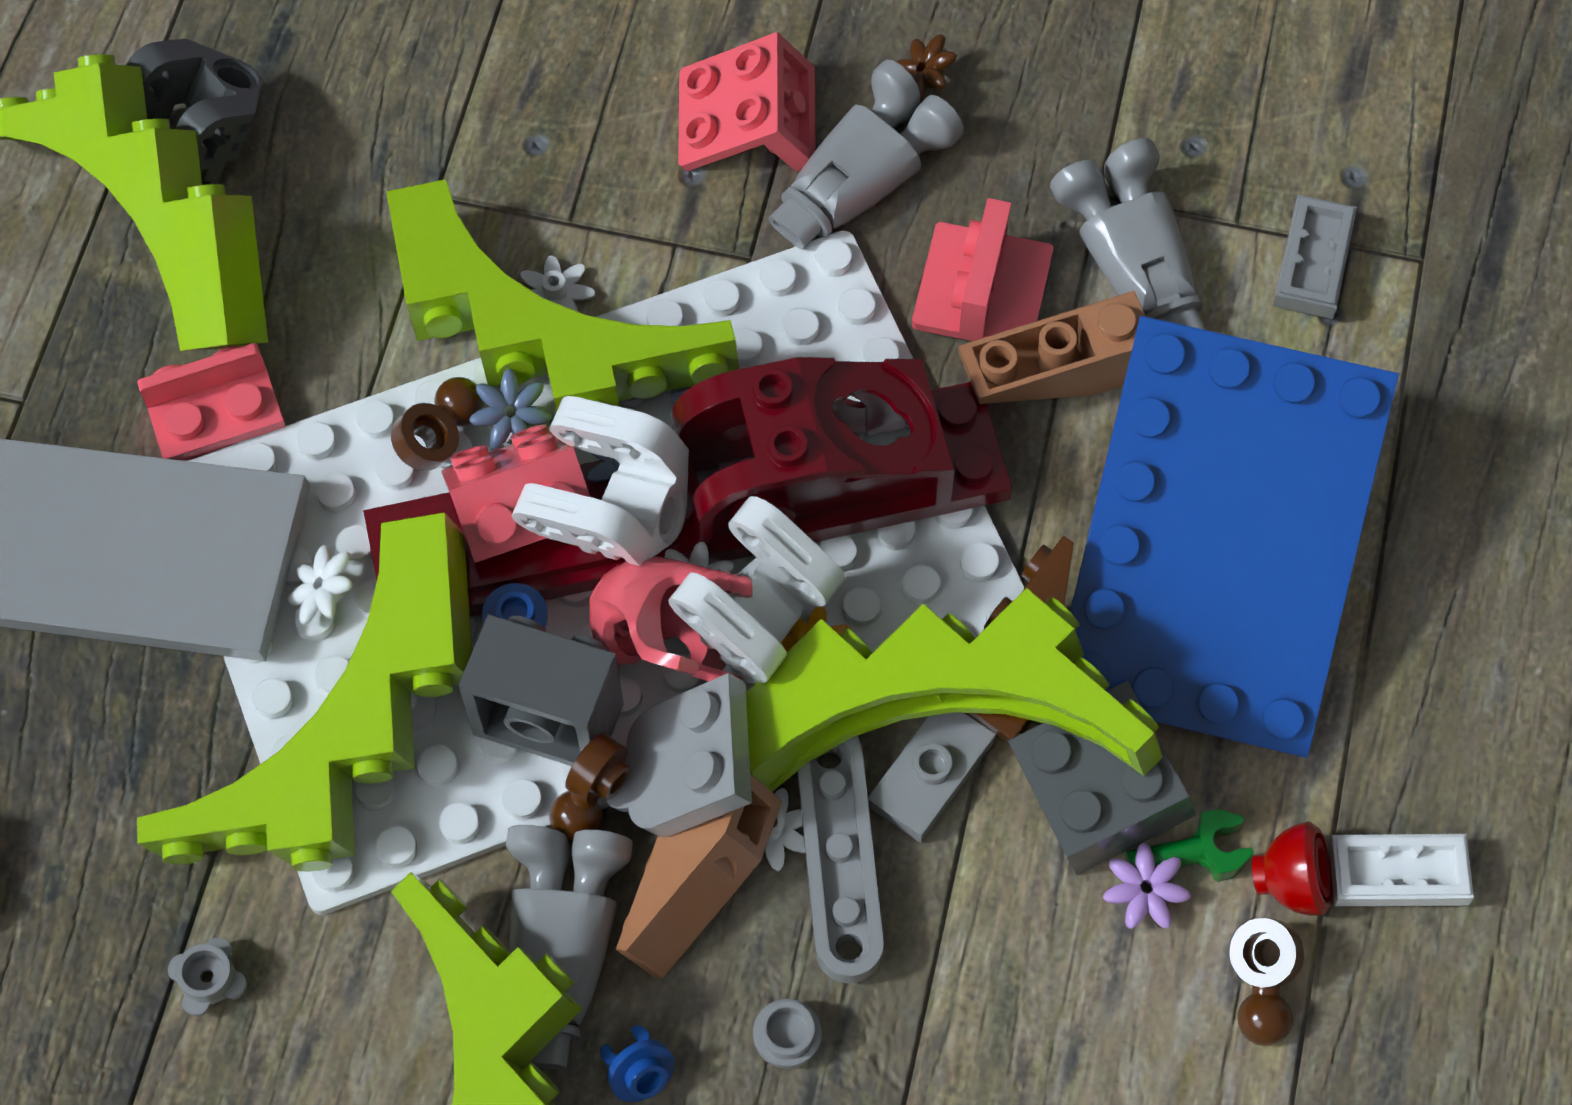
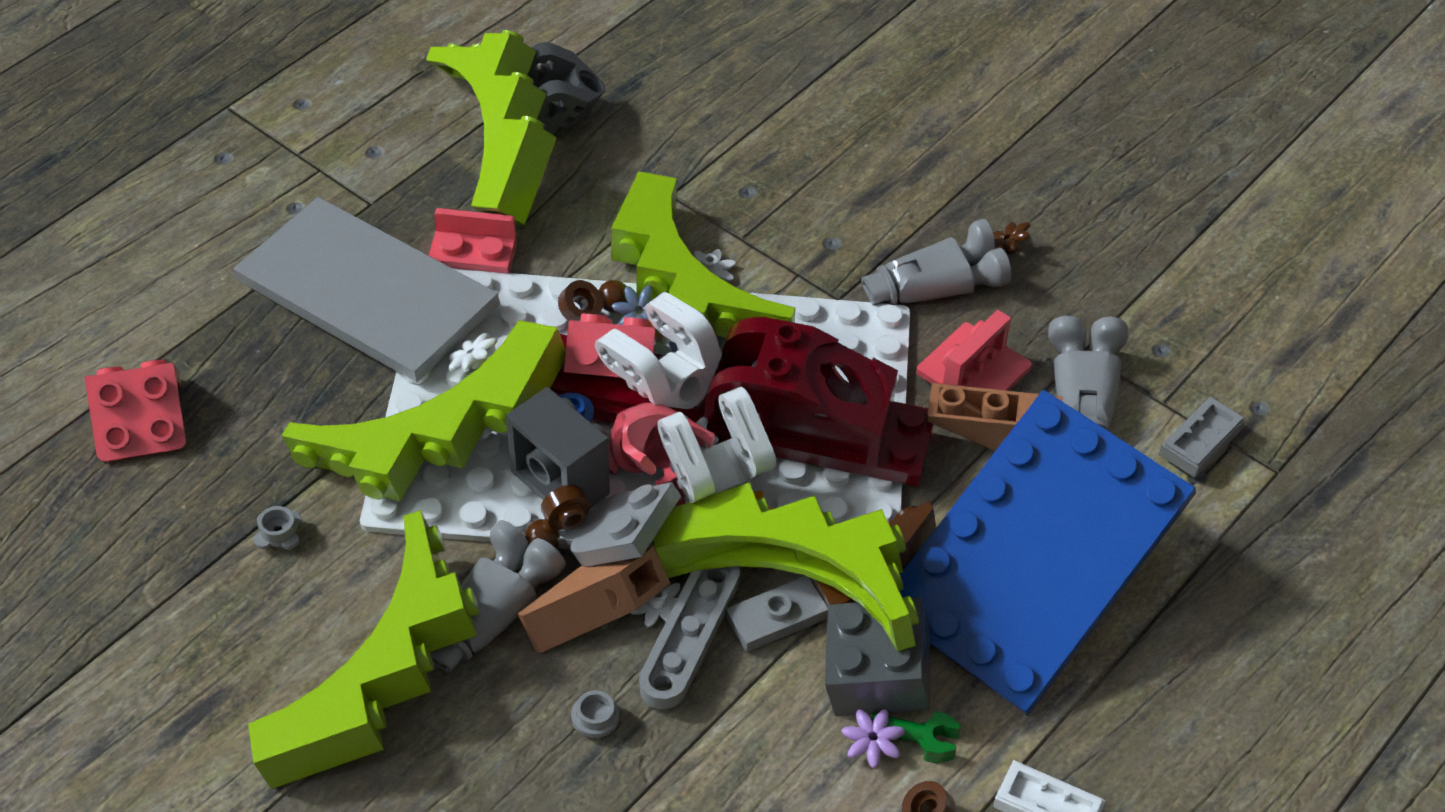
camera: 25 degrees right, 15 degrees down
blue plate [600,1025,675,1102] -> none
coral bracket [678,32,816,172] -> none
red brick [1252,821,1333,916] -> none

